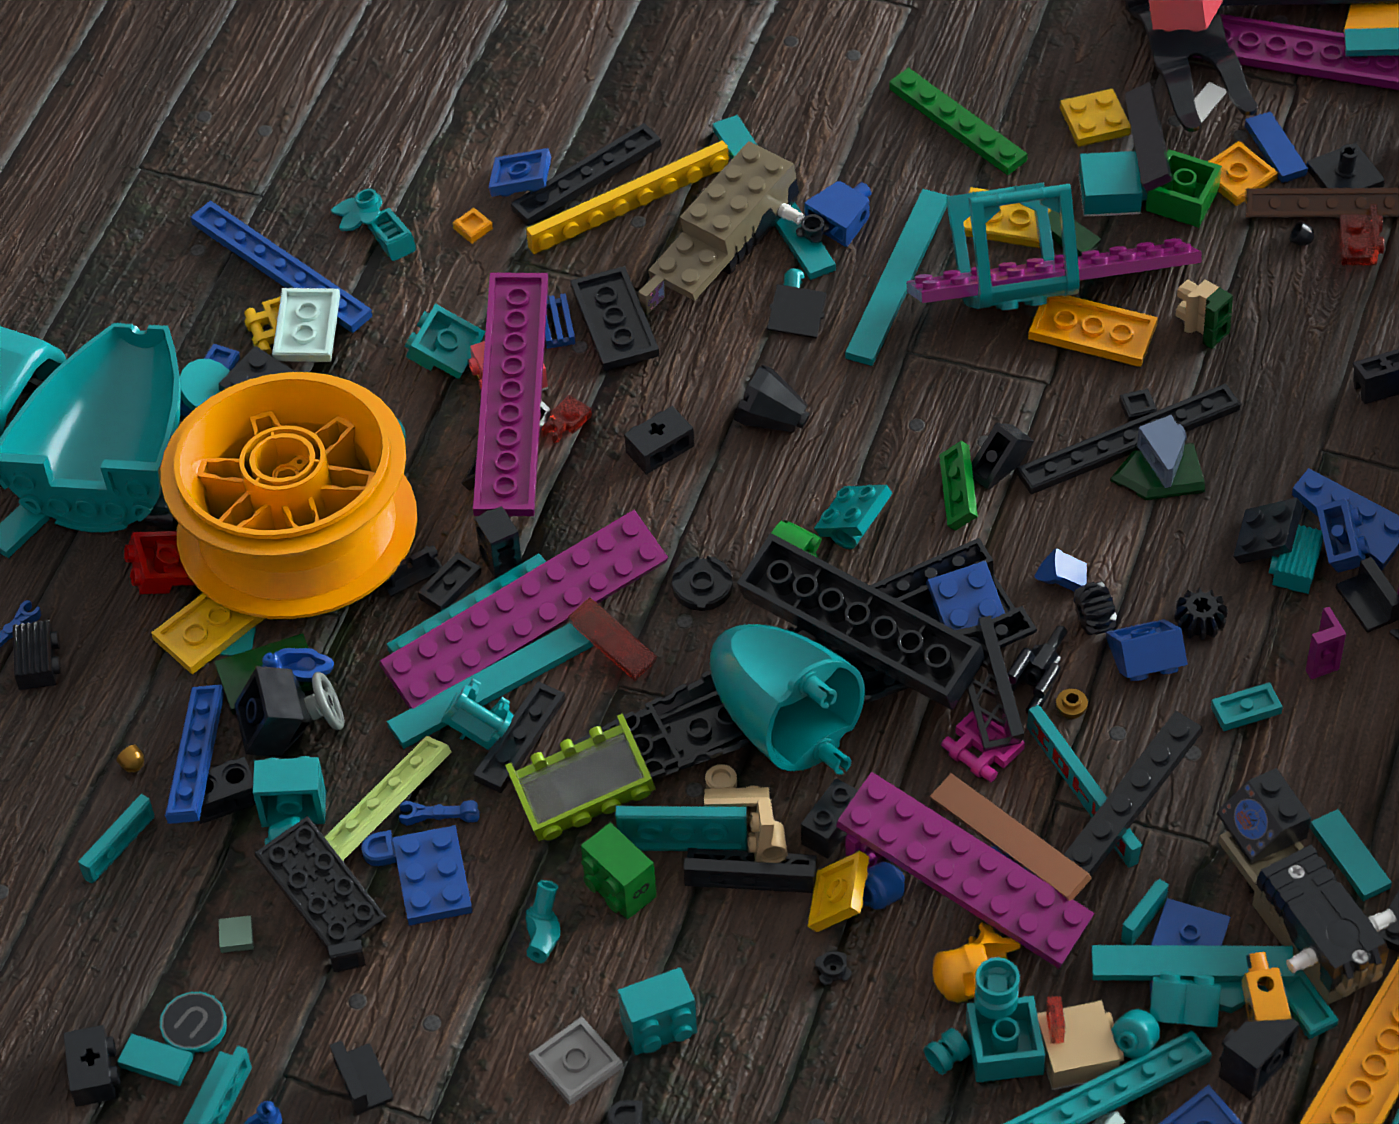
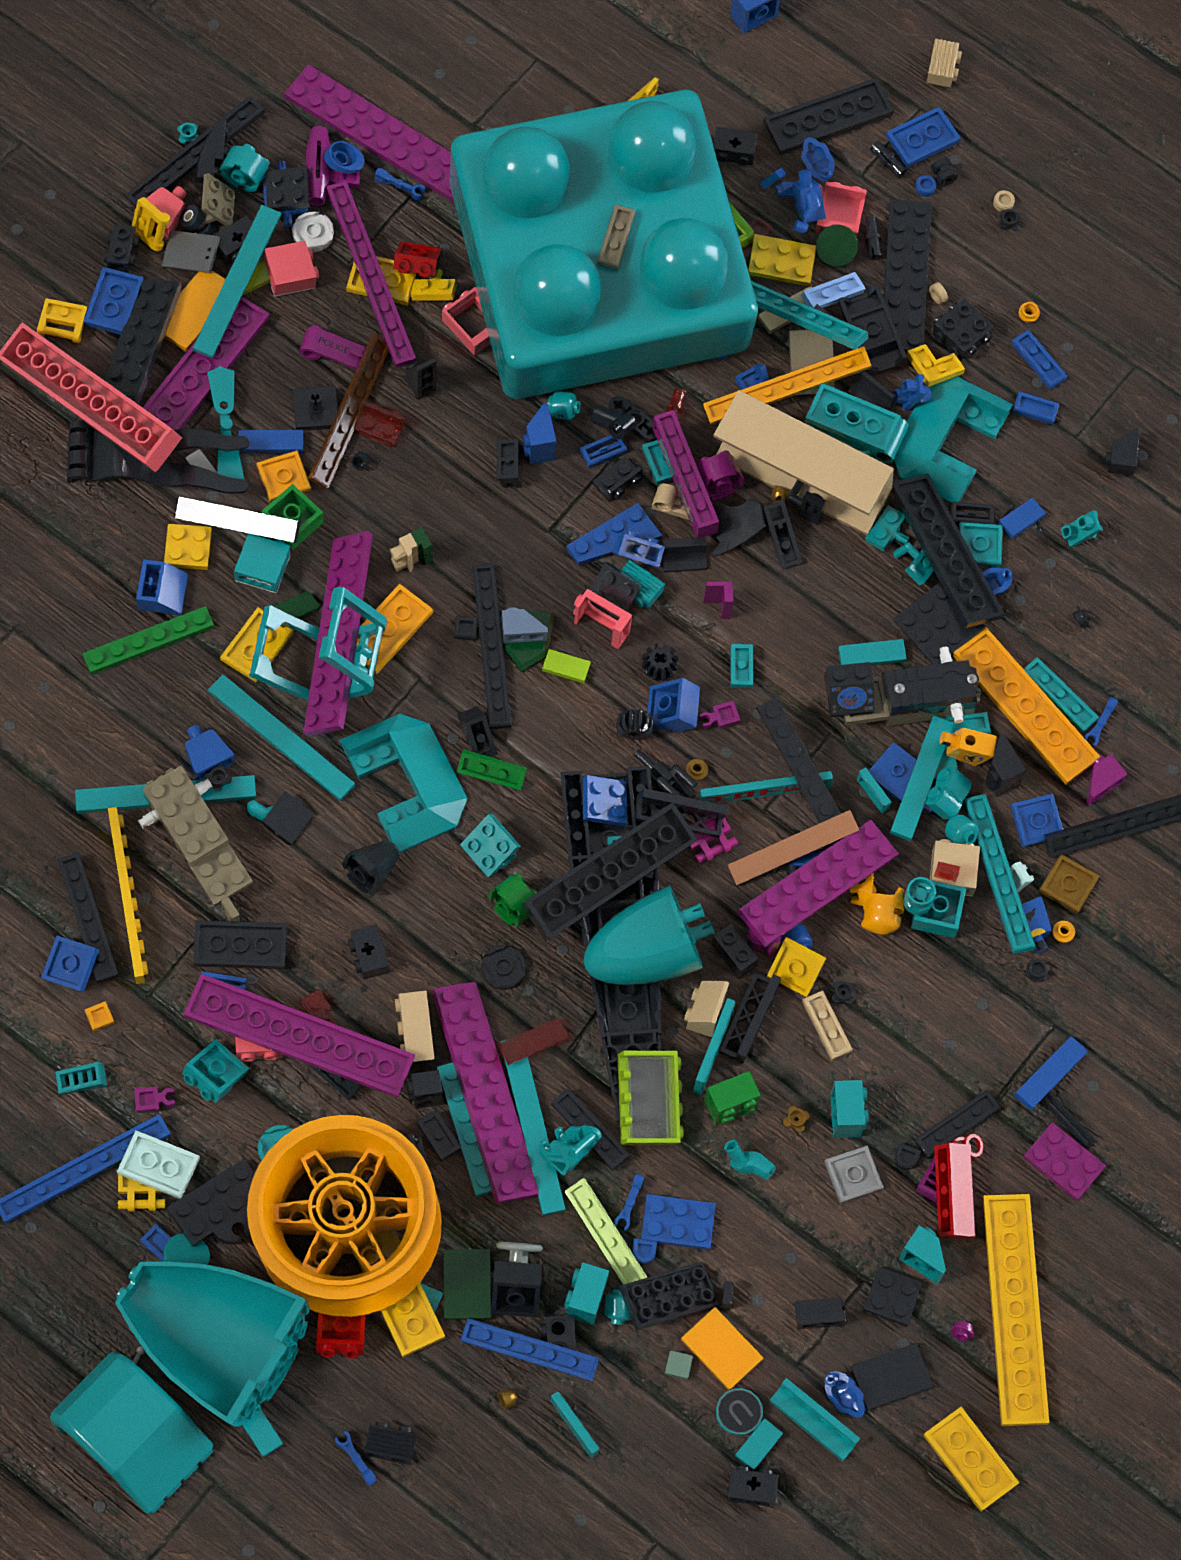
camera: 80 degrees left, 15 degrees up
blue arm [262,648,334,682] -> none
teal plate [331,189,382,231] -> none
tan tile [705,764,737,789] -> none
tan plate [747,799,788,863] -> none
teal wheel [923,1028,971,1075] -> none
tile [1035,548,1087,592] -> none
none -> magenta plate [134,1086,175,1113]
none -> blue slope [136,559,188,615]
none -> teal piece [207,366,244,479]
none -> teal slope [339,714,467,854]
none -> tan wedge [395,990,434,1062]
none -> lime tile [542,649,591,684]
none -> coral panel [573,589,632,649]
none -> light orange tile [681,1307,763,1391]
none -> magenta plate [699,701,740,729]
none -> pearl gold plate [783,1106,810,1132]
none -> tan tile [802,991,853,1061]

